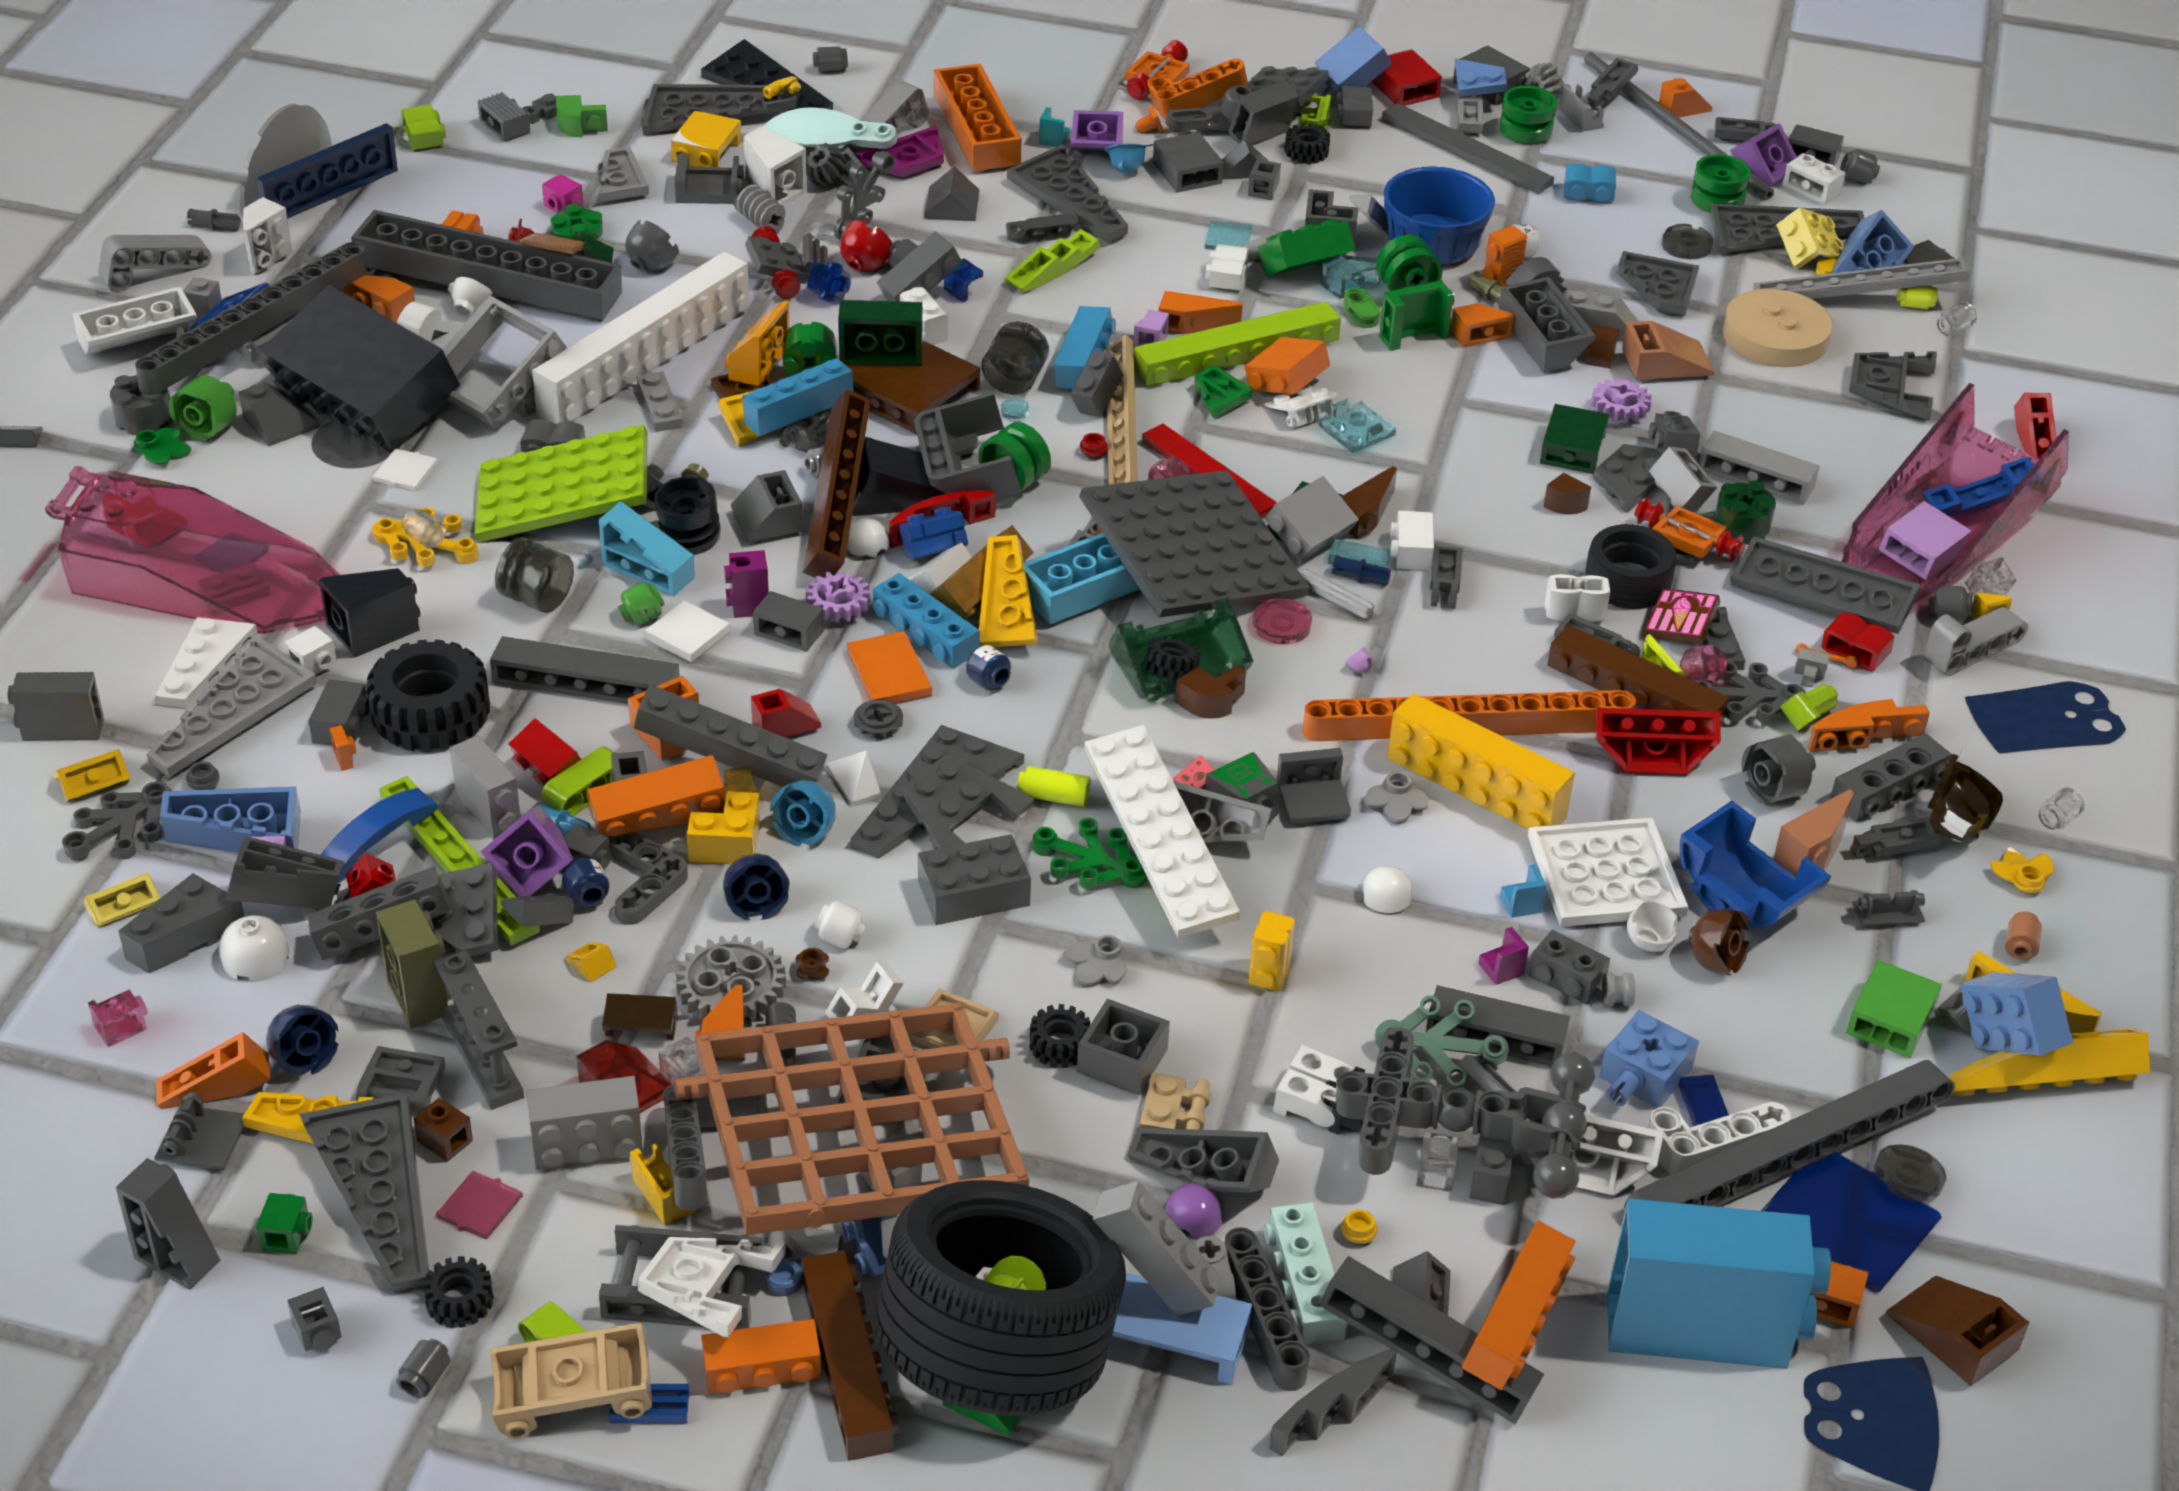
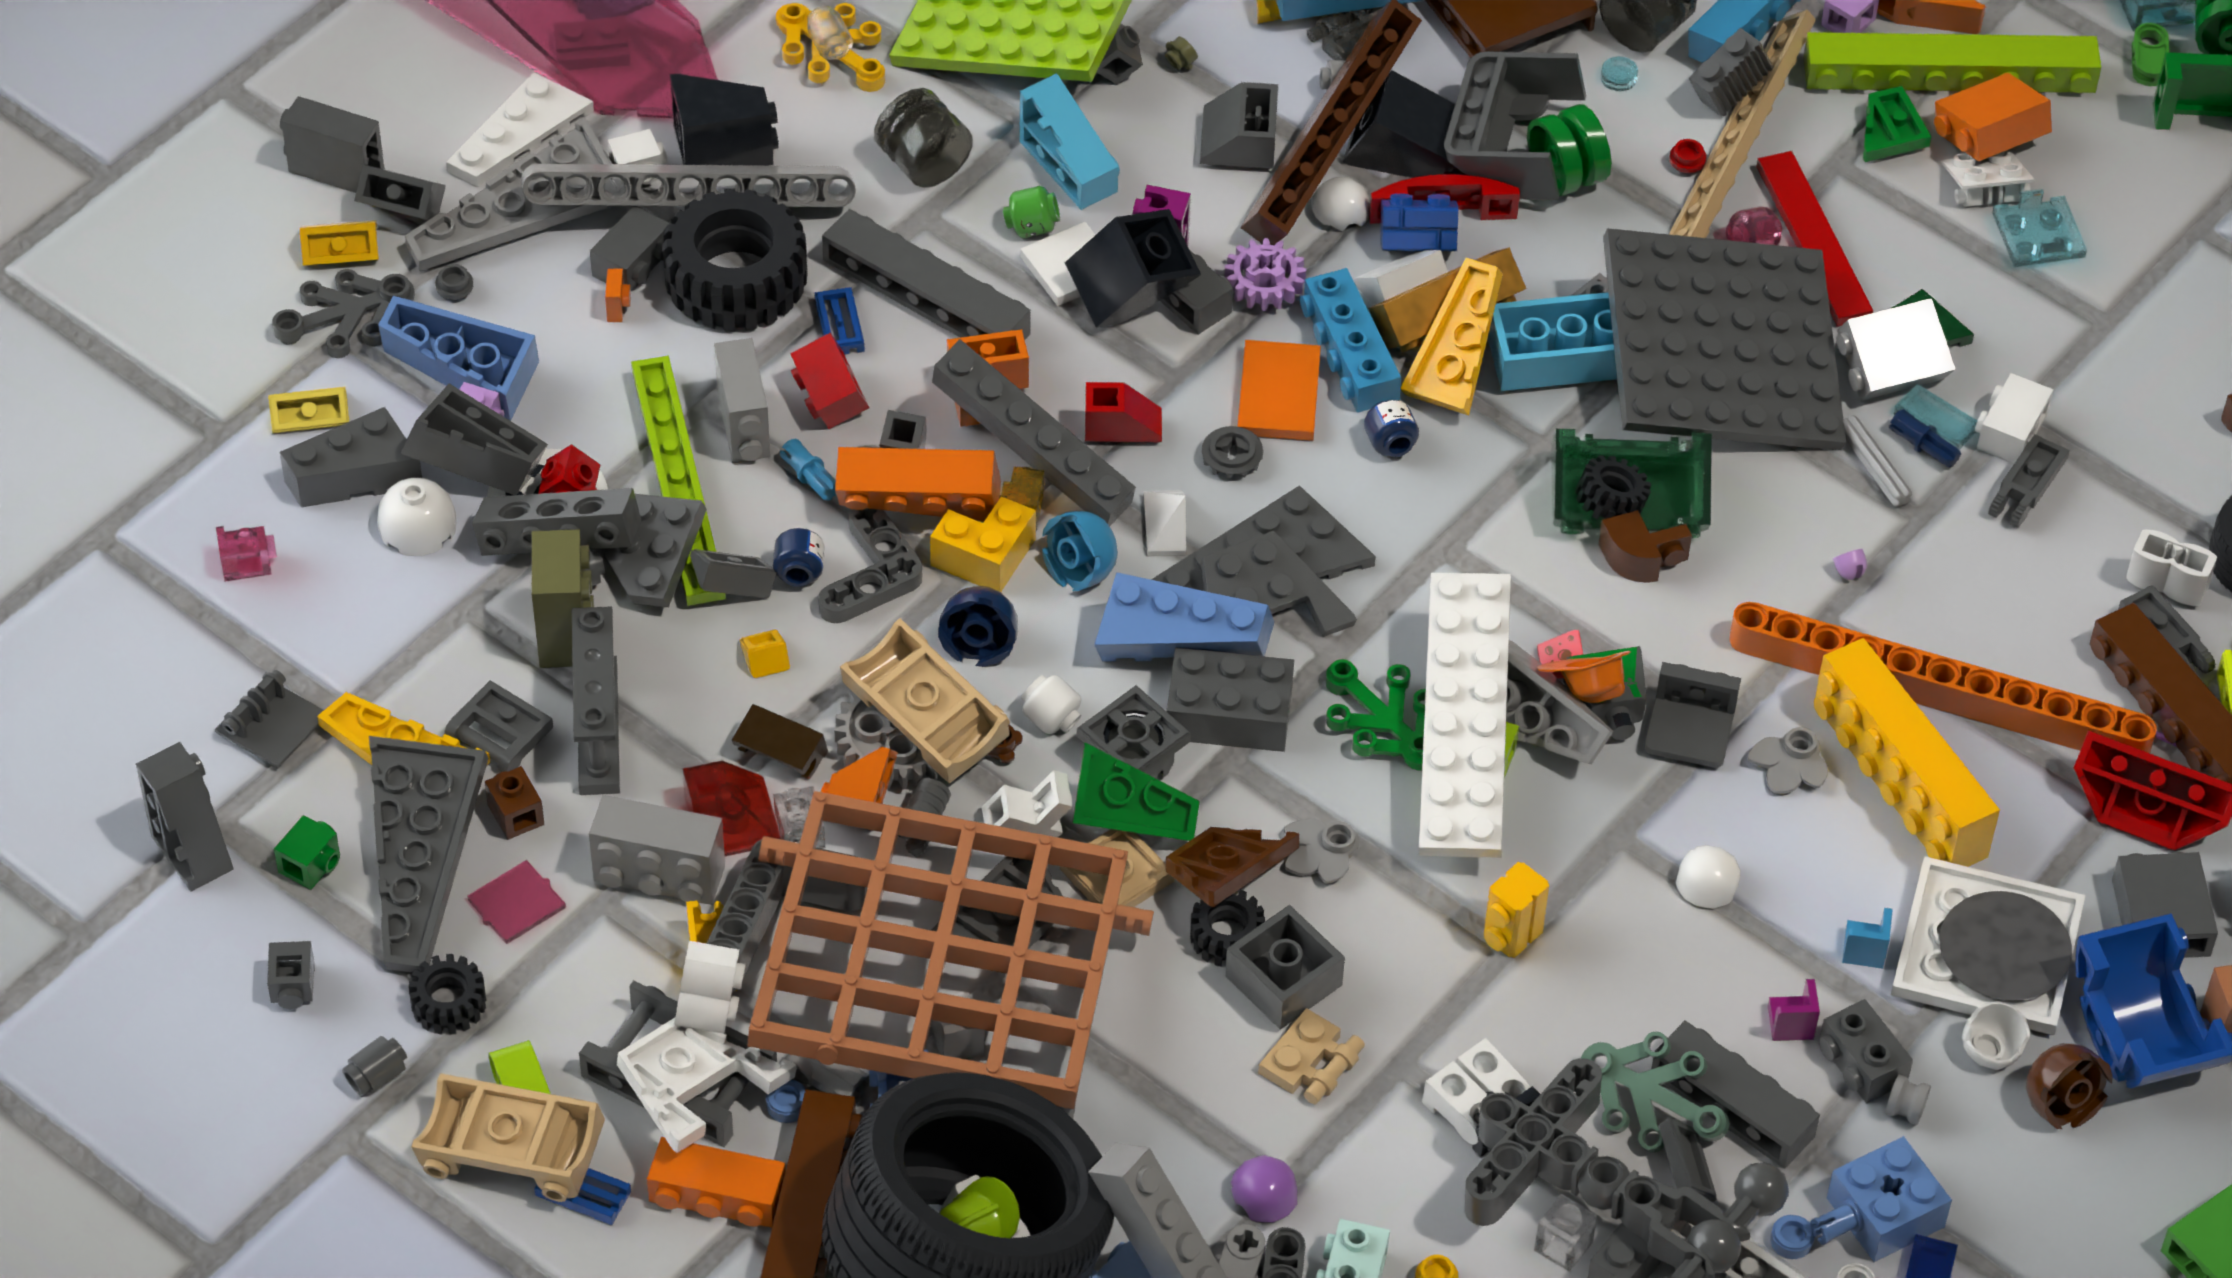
camera: 25 degrees right, 10 degrees up
orange slope [156,1032,270,1109] -> none
dark blue cylinder [266,1004,339,1076] -> none
blue slope [321,788,439,883] -> none
medium lavender slope [480,805,574,897] -> none
lime beam [540,746,616,816] -> none
dark grey brick [563,823,611,869] -> none
black wheel [654,476,721,553] -> none
neon yellow brick [1017,766,1091,807] -> none
dark grey wedge [1127,1127,1279,1193] -> none
clear pink tile [1253,598,1313,644] -> none
reddish brown slope [1341,466,1397,539] -> none
none -> dark grey brick [354,165,446,220]
none -> light grey beam [521,164,856,207]
none -> white brick [674,941,745,1033]
none -> blue tile [814,287,865,355]
none -> tan piece [840,618,1010,784]
none -> black slope [1065,209,1201,328]
none -> green wing [1072,742,1200,841]
none -> dark grey piece [1077,685,1191,779]
none -> medium blue wedge [1094,572,1275,662]
none -> reddish brown wing [1166,827,1300,907]
none -> orange piece [1537,651,1631,703]
none -> medium blue tile [1770,1215,1815,1259]
none -> flat silver sticker [1939,891,2072,1000]
none -> dark grey brick [2112,851,2218,958]

